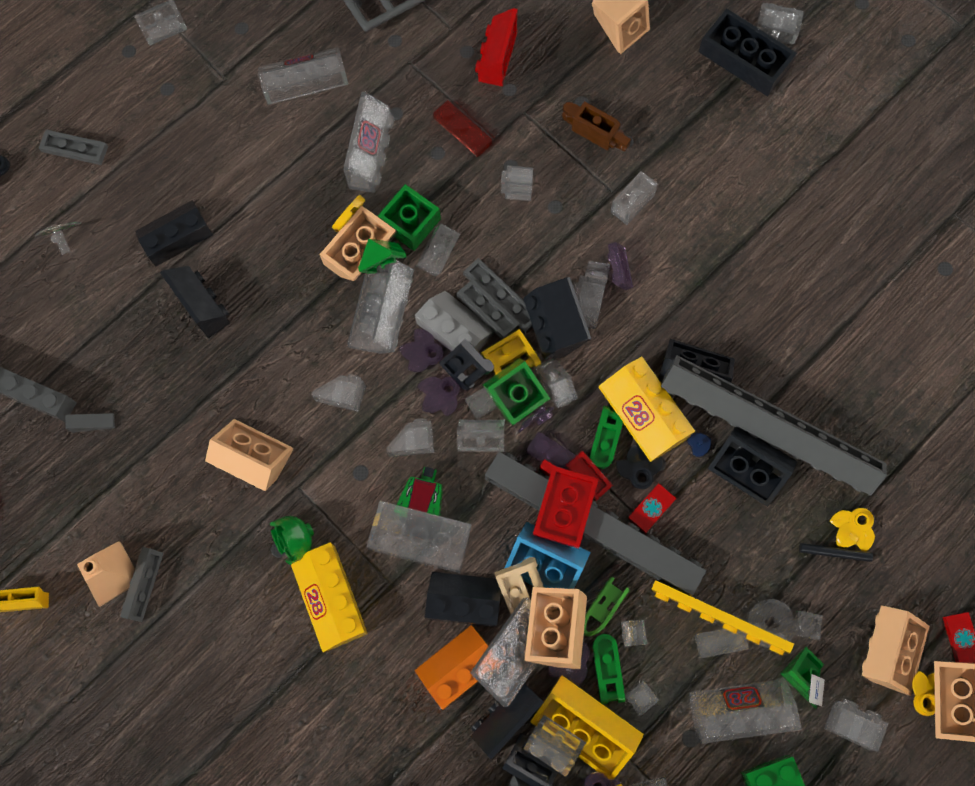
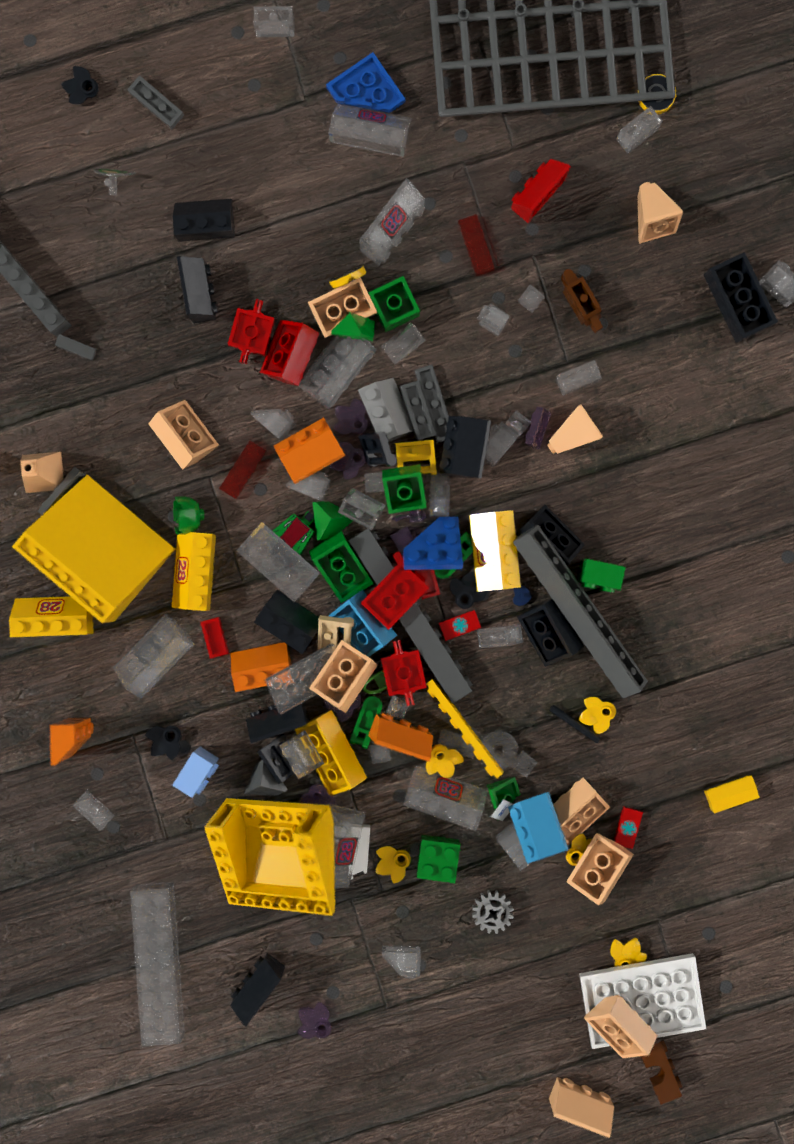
camera: 20 degrees right, 15 degrees up
none -> yellow slope [9,596,94,637]
none -> yellow slope [12,475,176,623]
none -> clear slope [113,614,195,699]
none -> red tile [200,617,229,659]
none -> clear red plate [219,441,267,499]
none -> red plate [227,299,275,364]
none -> red slope [260,320,319,386]
none -> orange slope [274,417,345,484]
none -> green slope [309,531,374,603]
none -> green slope [312,501,357,540]
none -> blue plate [326,52,405,113]
none -> orange slope [368,713,433,762]
none -> red plate [380,640,427,706]
none -> blue plate [403,517,463,570]
none -> yellow plate [426,744,464,778]
none -> clear slope [477,623,523,648]
none -> dark azure slope [508,792,569,864]
none -> clear plate [518,284,545,313]
none -> light nougat slope [547,405,603,454]
none -> green brick [577,559,626,593]

